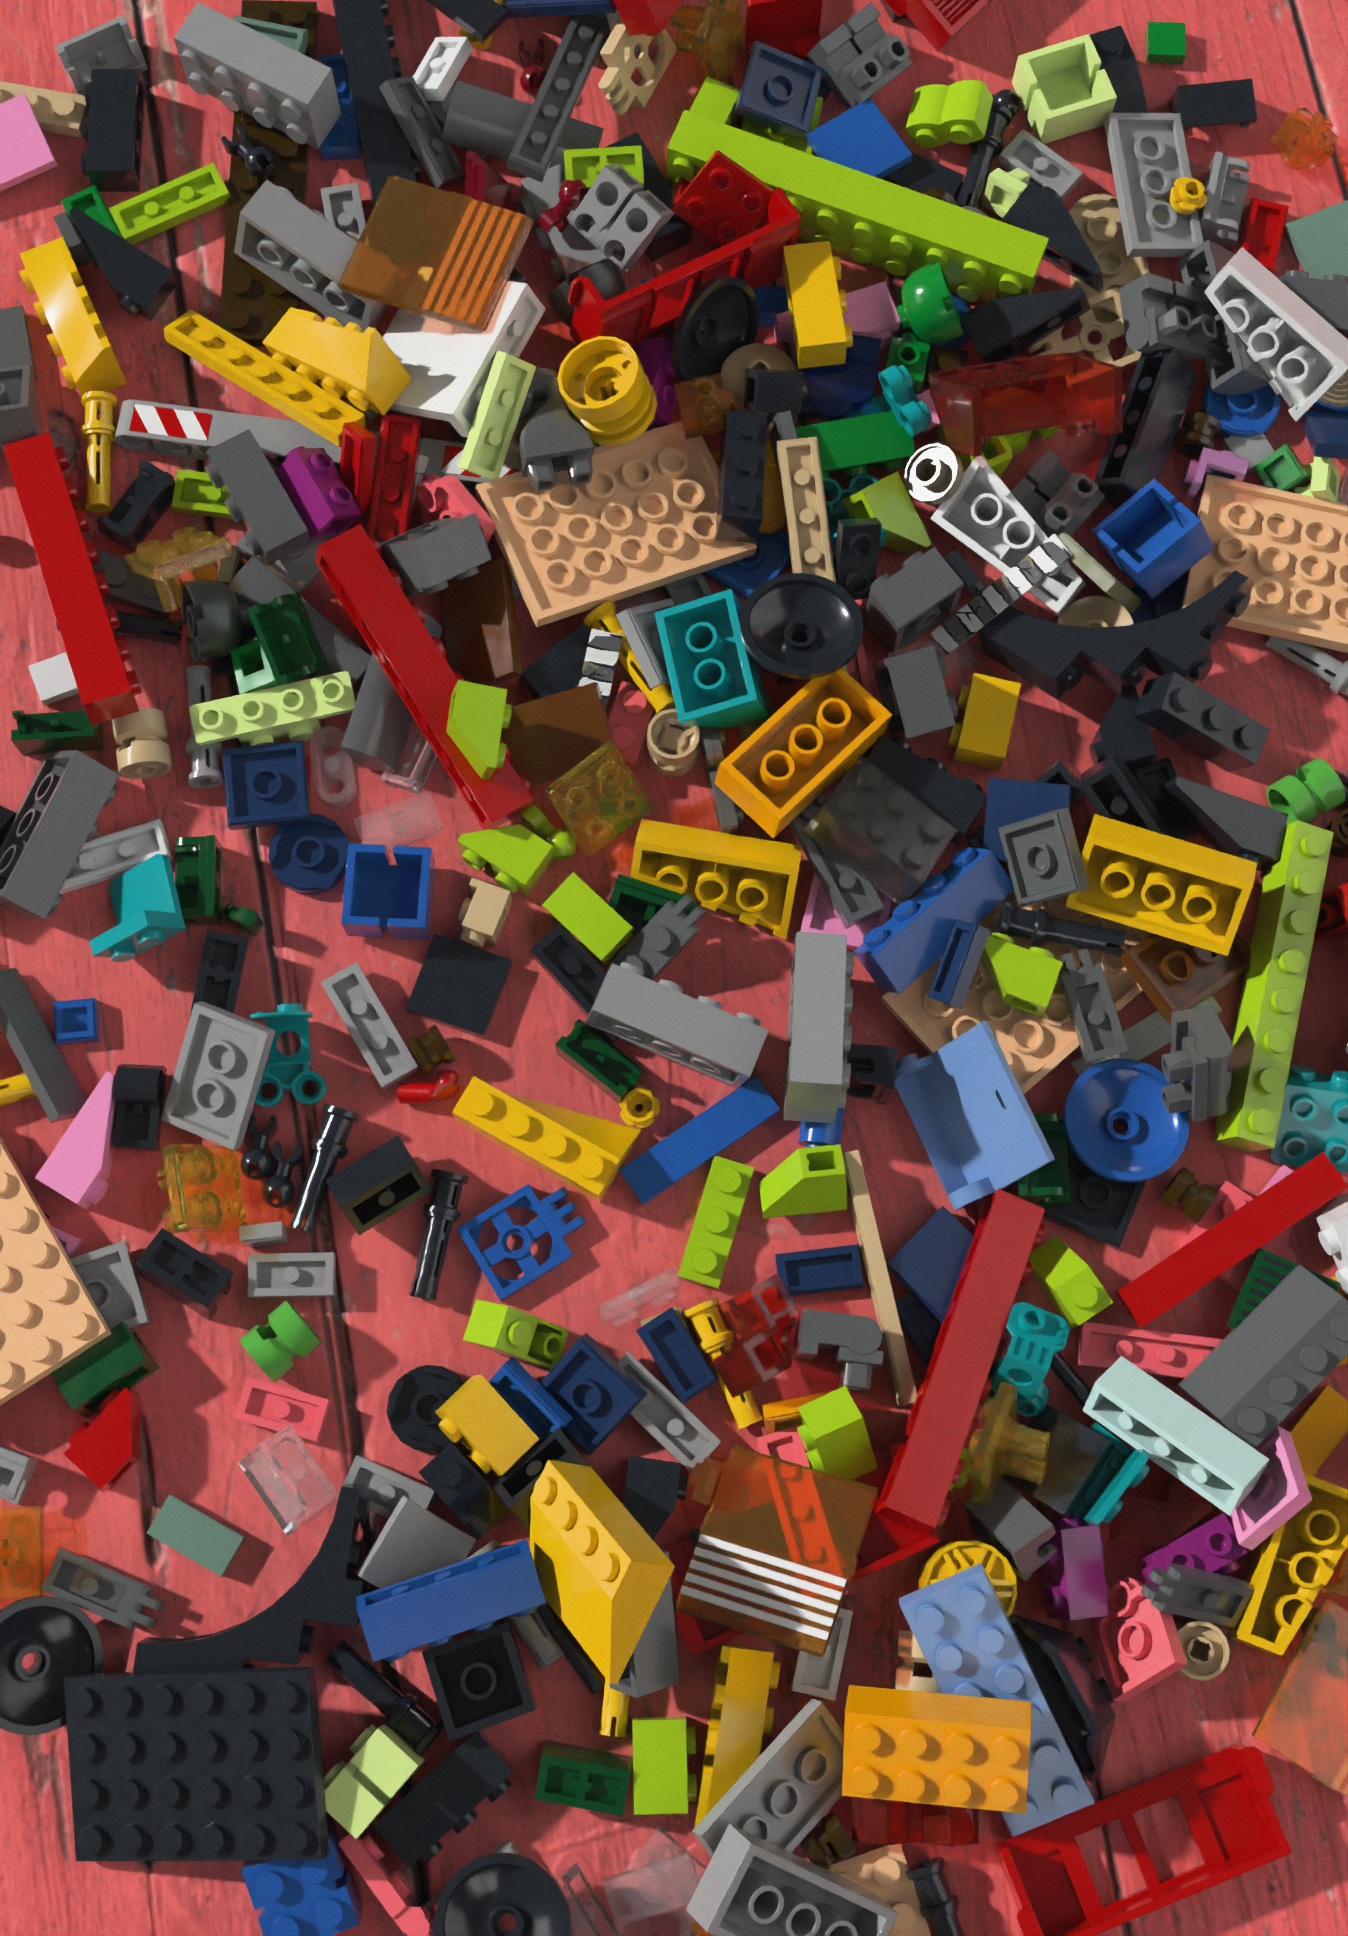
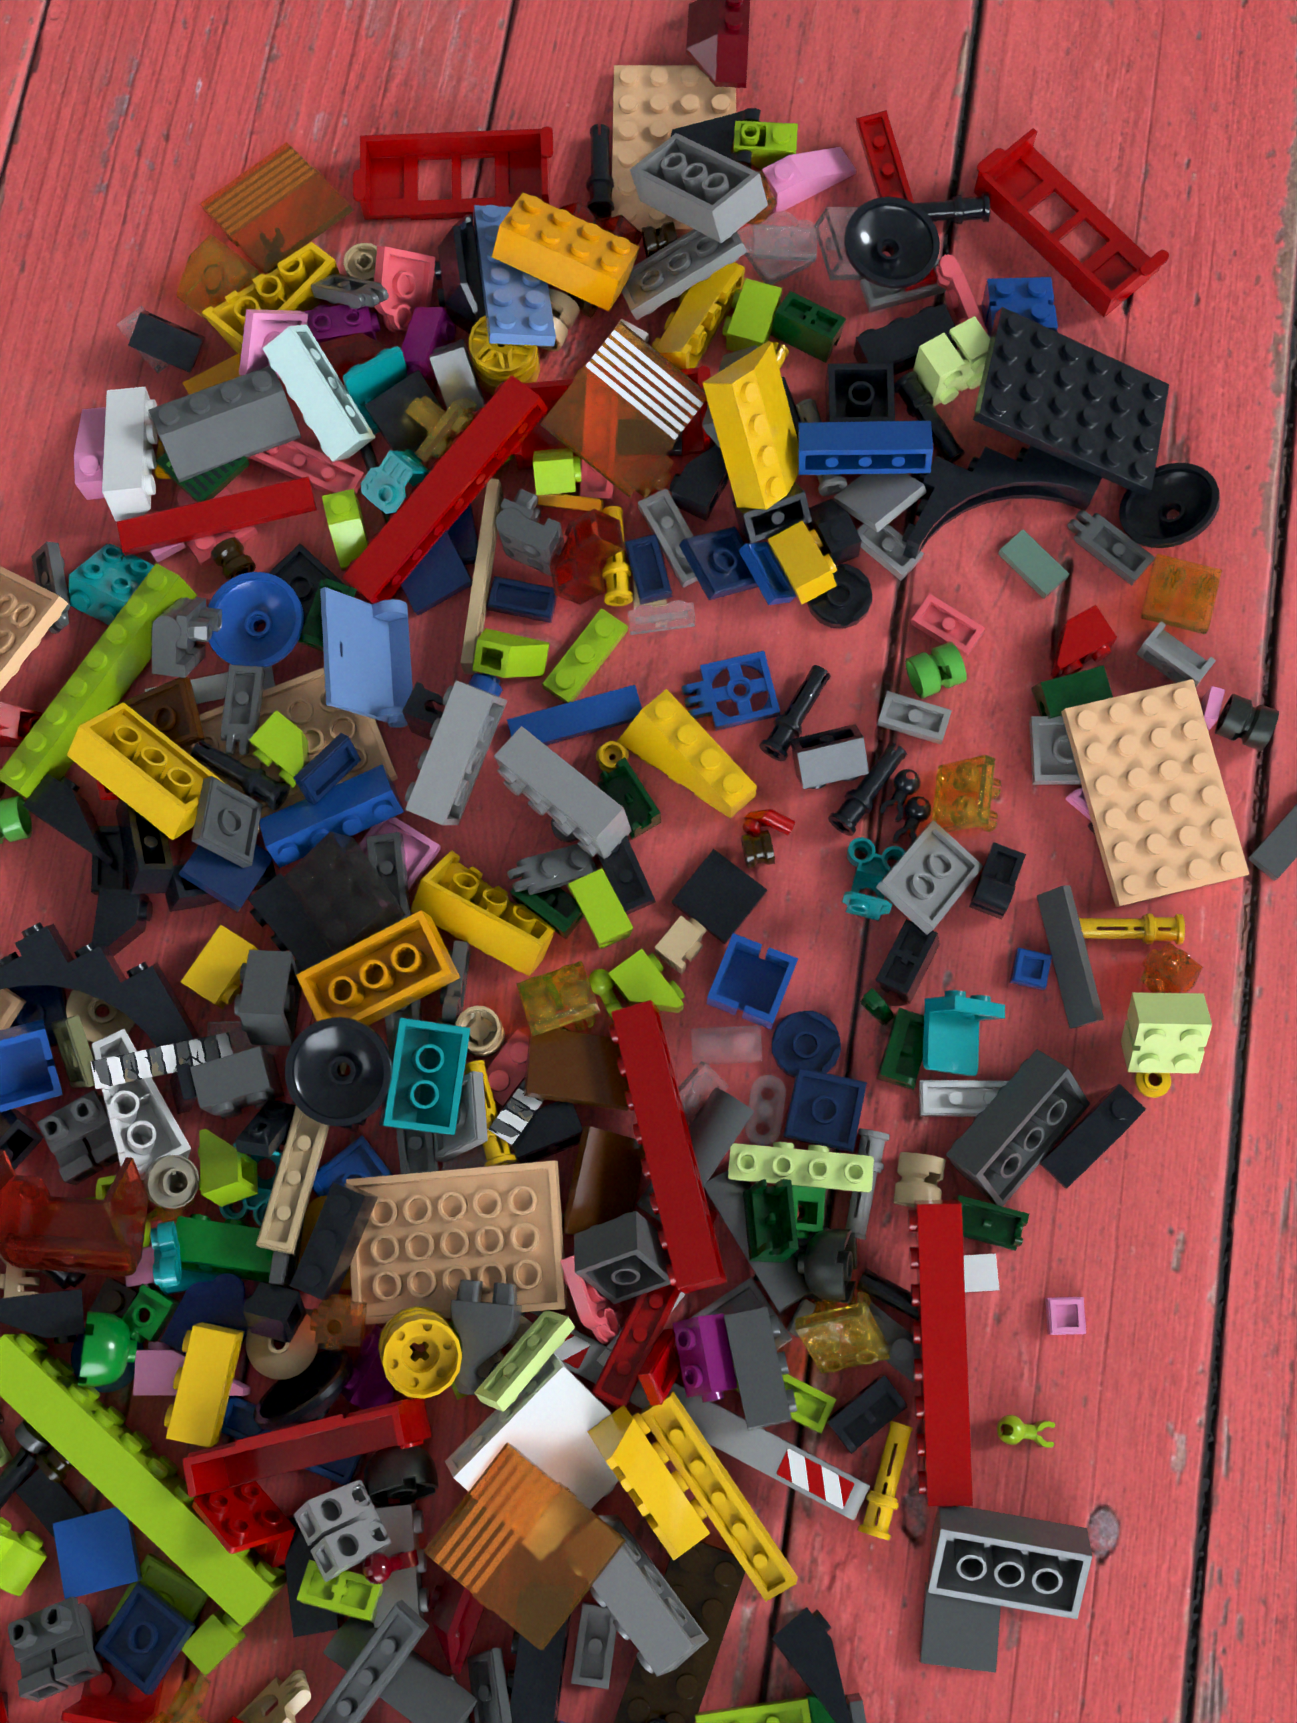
camera: 155 degrees left, 0 degrees up
yellow wedge [19,237,127,396] -> none
bright pink slope [35,1071,118,1210] -> none
black hinge [136,1228,233,1321] -> none
clear brick [238,1424,339,1536] -> none
light grey tile [239,1221,289,1248] -> none
light grey plate [320,962,420,1090] -> none
lime slope [446,680,512,780] -> none
lime slope [463,1299,569,1370] -> none
black brick [1134,672,1269,772] -> none

